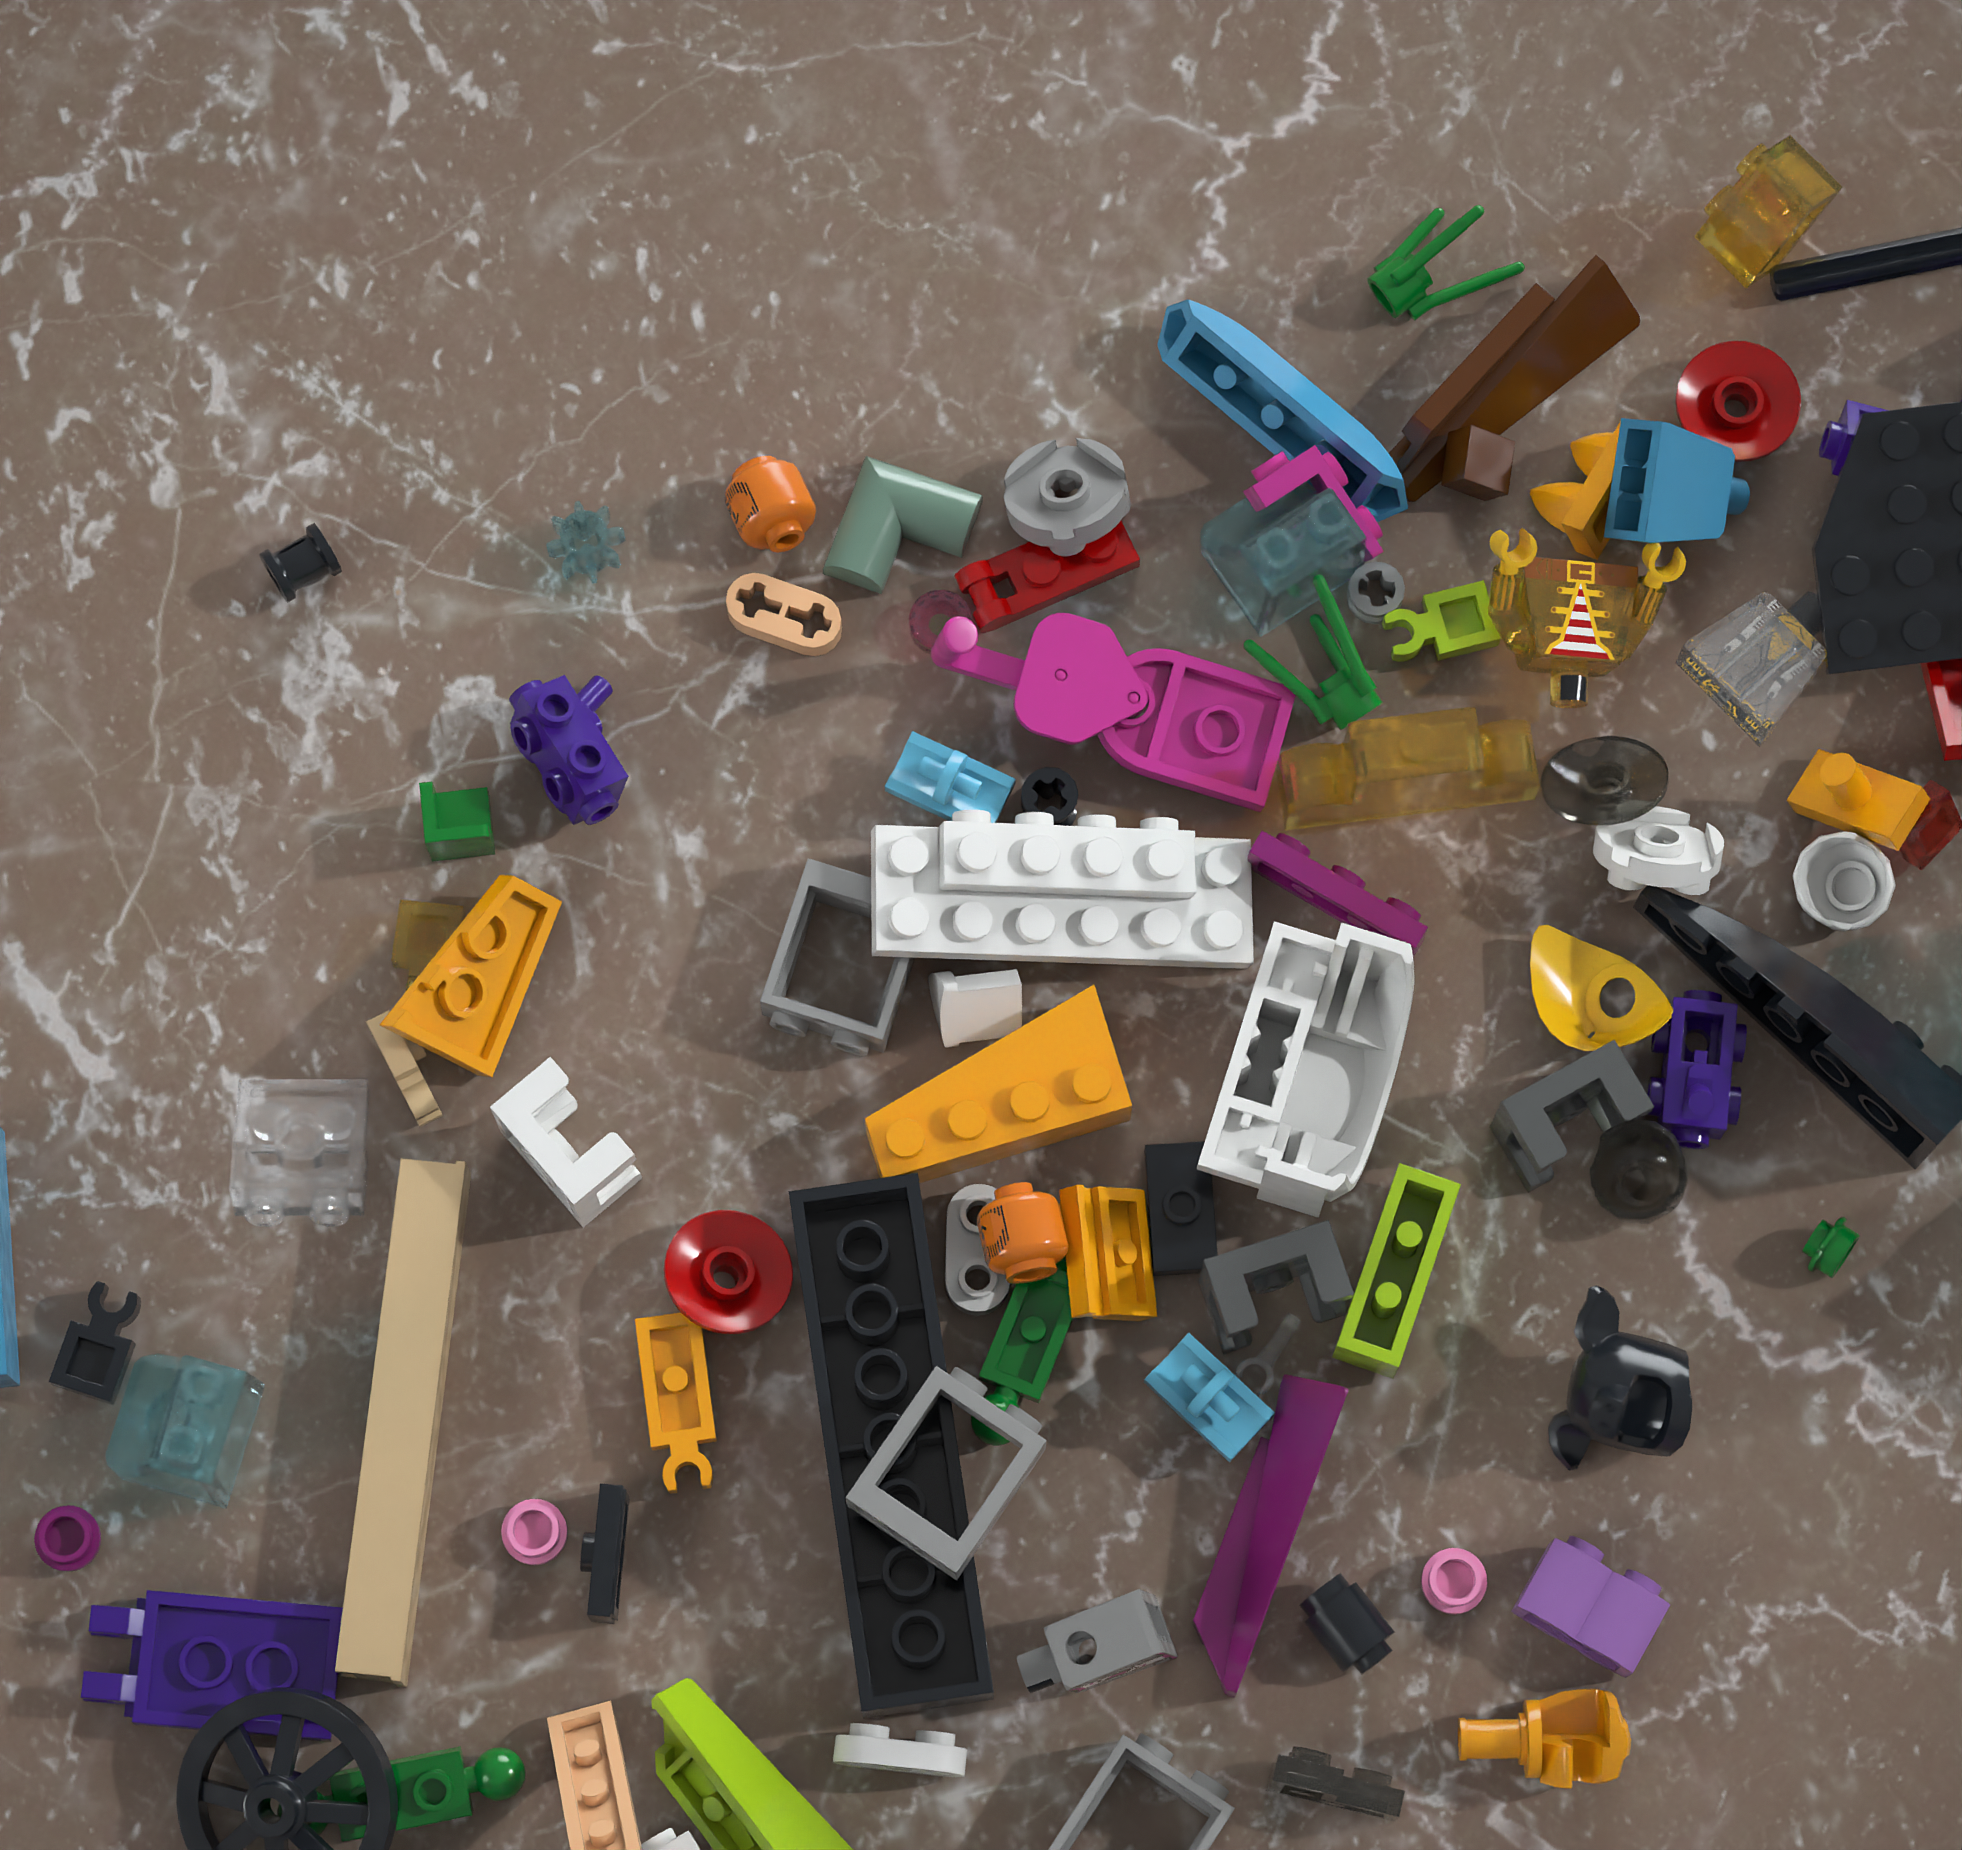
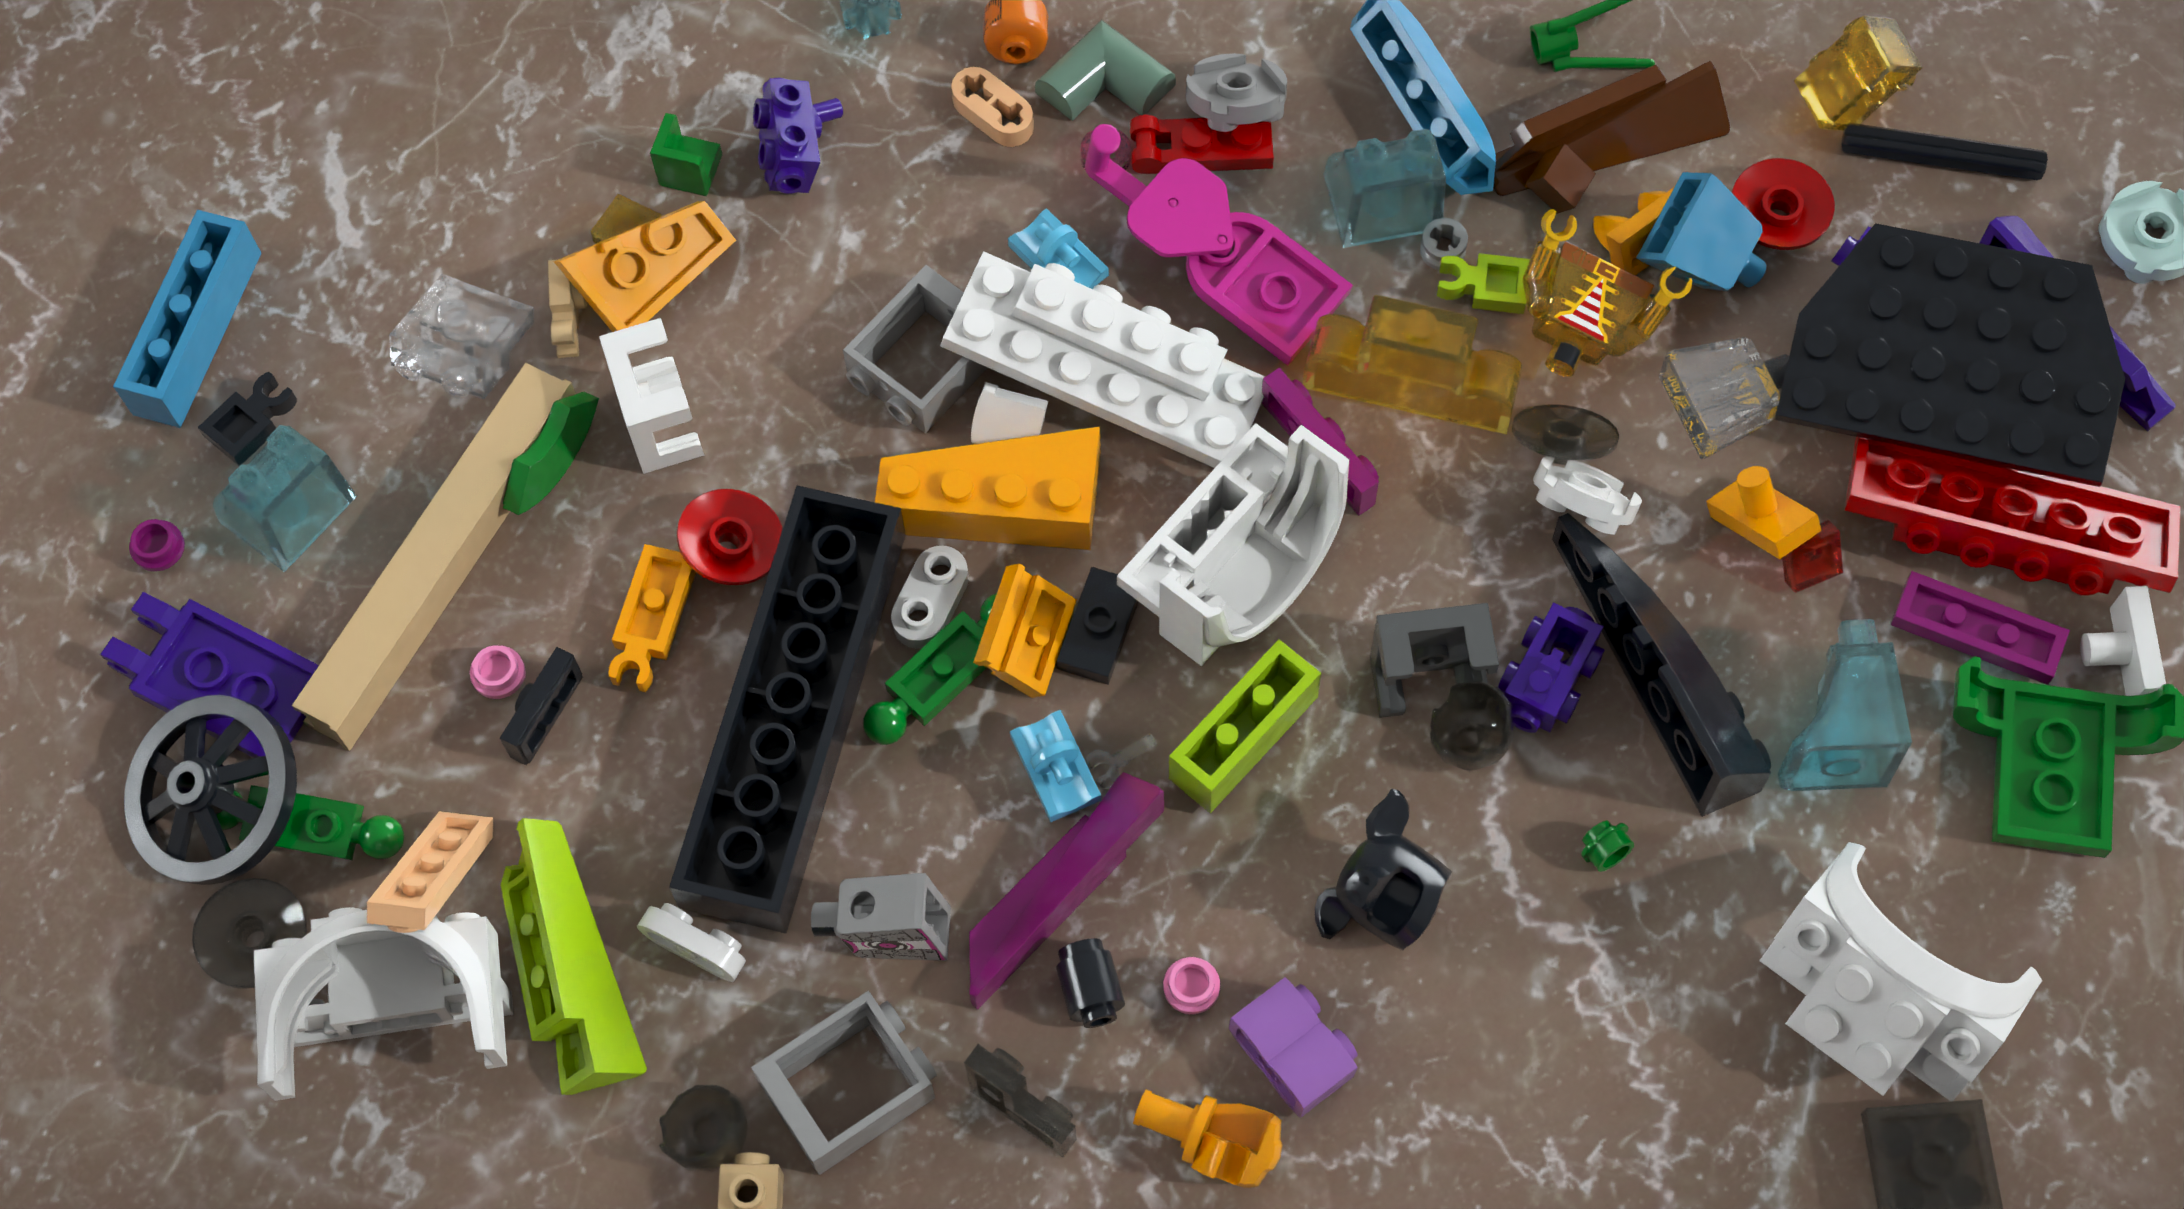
camera: 25 degrees right, 10 degrees down
light grey window [846,1366,1047,1581] -> none
orange head [977,1182,1069,1284] -> none
black bush [1021,767,1078,826] -> none
dark grey panel [1199,1220,1354,1355] -> none
dark pink bracket [1243,445,1383,563] -> none
green plant [1243,574,1383,731] -> none
yellow piece [1530,925,1673,1051] -> none
white hair [1792,831,1896,932] -> none
none -> green tile [503,392,599,515]

